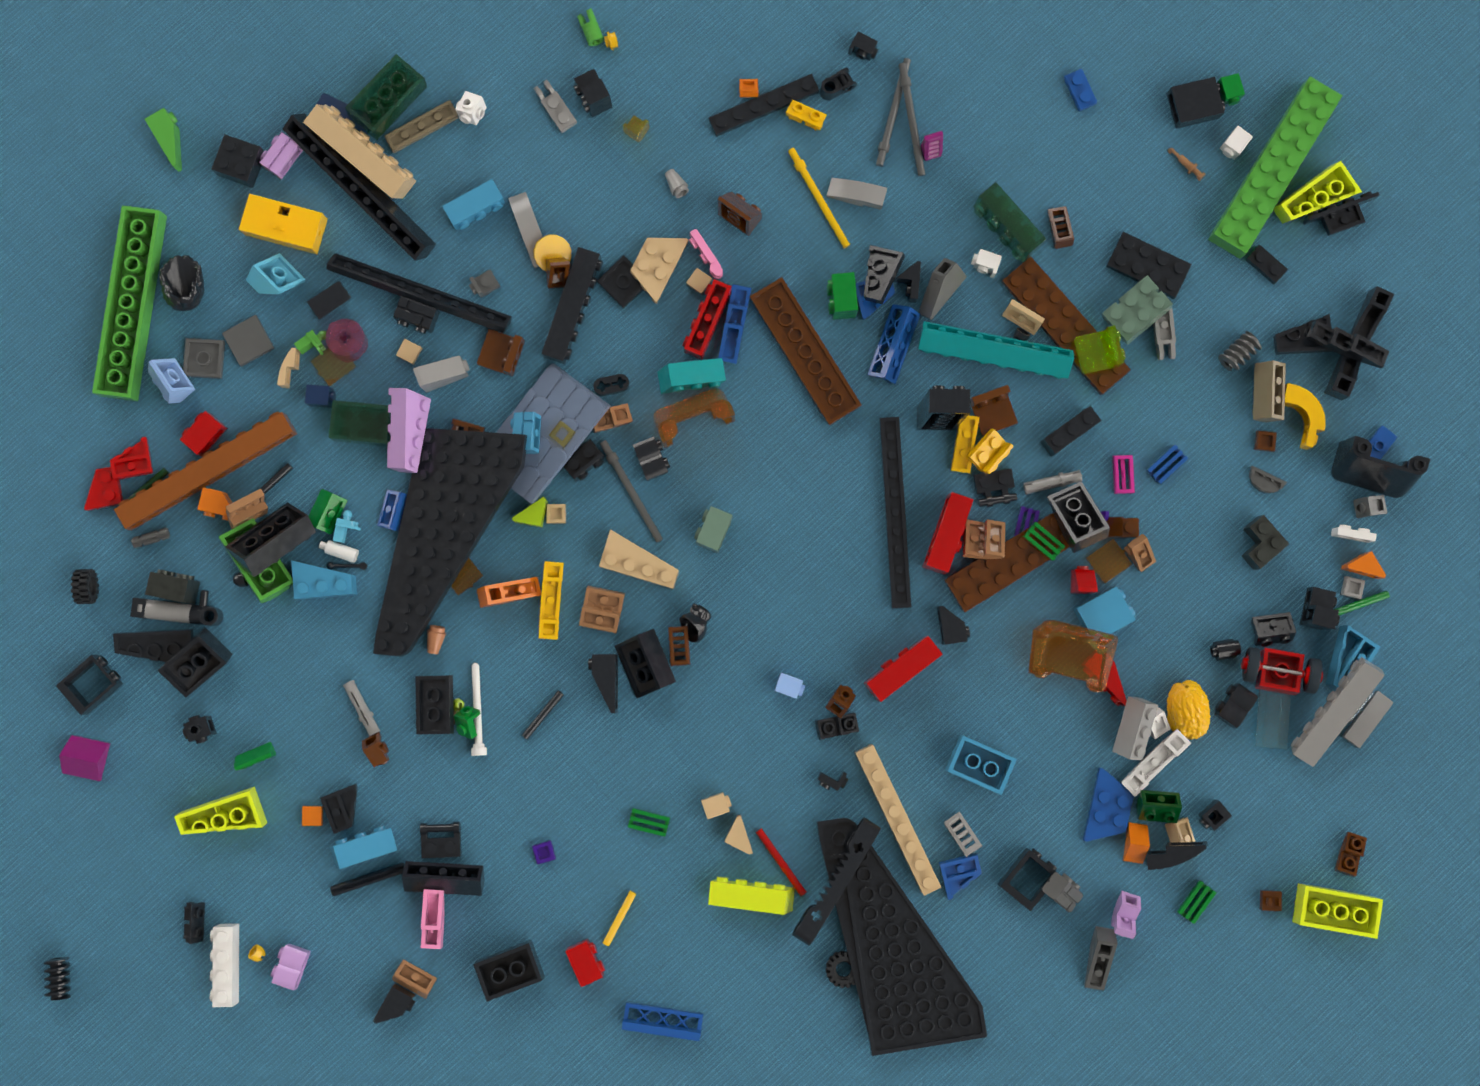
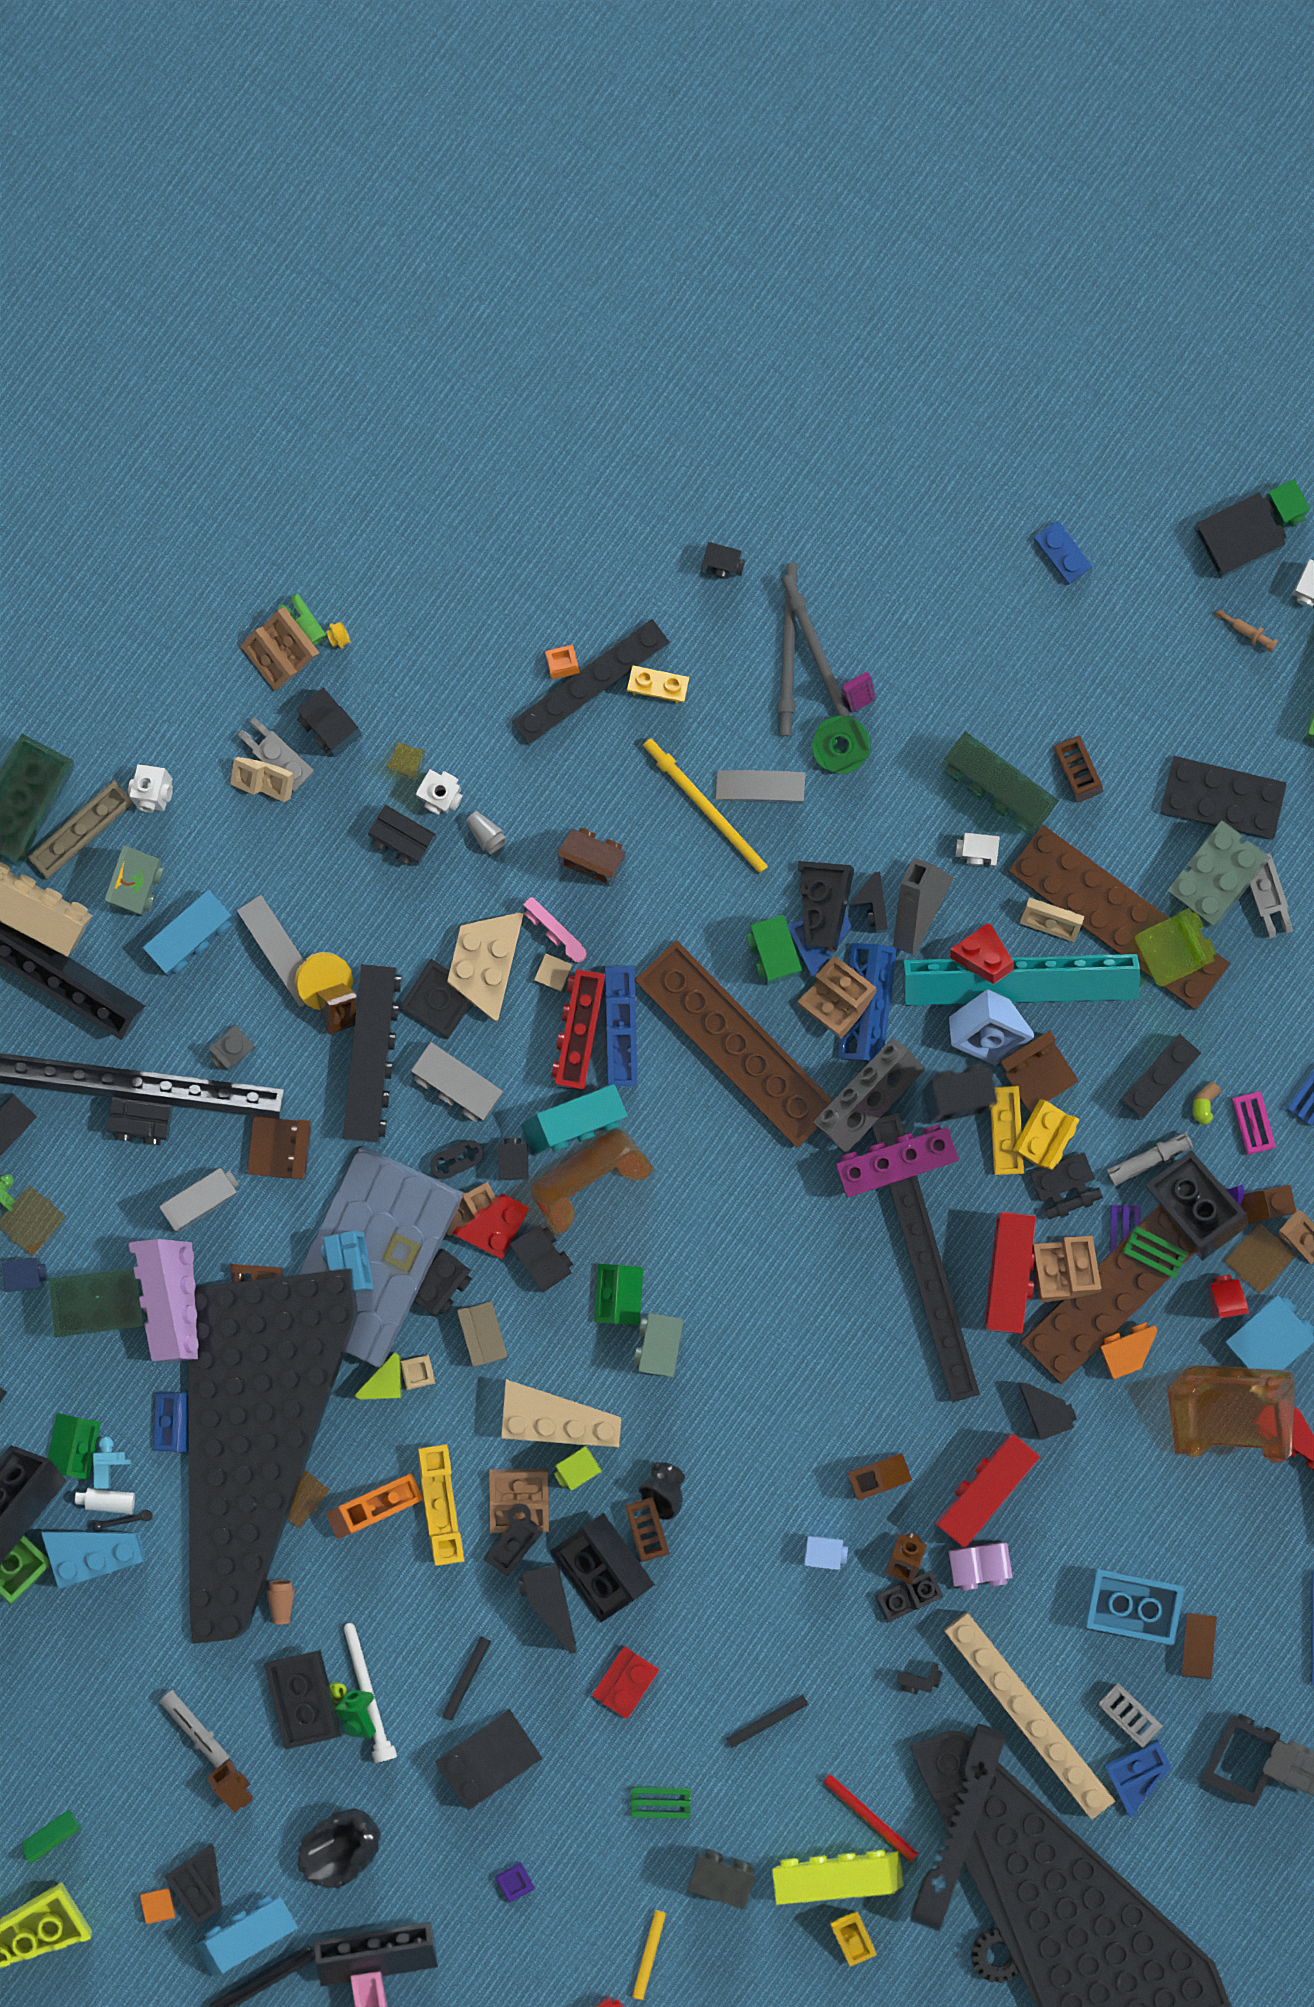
camera: 10 degrees left, 0 degrees up
clear pink brick [326,319,368,362] -> none
tan tile [396,339,422,365] -> none
black plate [420,821,462,859] -> none
dark grey bar [600,440,663,543] -> none
tan brick [701,792,732,819] -> none
tan slope [725,814,753,854] -> none
black piece [820,67,857,101] -> none
black hinge [1013,328,1030,341] -> none
none -> sand green slope [104,845,165,917]
none -> tan slope [230,757,295,802]
none -> medium nougat slope [240,607,320,691]
none -> black hair [297,1808,381,1889]
none -> black brick [368,804,437,867]
none -> light grey brick [411,1042,504,1122]
none -> white brick [415,769,463,815]
none -> black slope [435,1709,543,1811]
none -> red wing [453,1193,529,1259]
none -> dark tan panel [457,1302,507,1367]
none -> black hinge [484,1503,543,1576]
none -> black brick [498,1138,529,1181]
none -> lime brick [554,1446,602,1491]
none -> red plate [592,1646,660,1719]
none -> green panel [594,1264,643,1325]
none -> pearl dark grey brick [687,1848,756,1910]
none -> black bar [726,1695,809,1748]
none -> medium nougat slope [797,956,877,1039]
none -> green plate [812,715,871,774]
none -> dark grey brick [813,1038,925,1154]
none -> yellow slope [830,1911,877,1967]
none -> magenta brick [835,1124,959,1198]
none -> reddish brown slope [847,1453,912,1501]
none -> lavender brick [948,1541,1013,1591]
none -> light blue slope [949,989,1034,1066]
none -> red wing [950,923,1013,984]
none -> orange slope [1099,1322,1158,1380]
none -> reddish brown slope [1182,1613,1217,1680]
none -> arm [1192,1081,1222,1125]

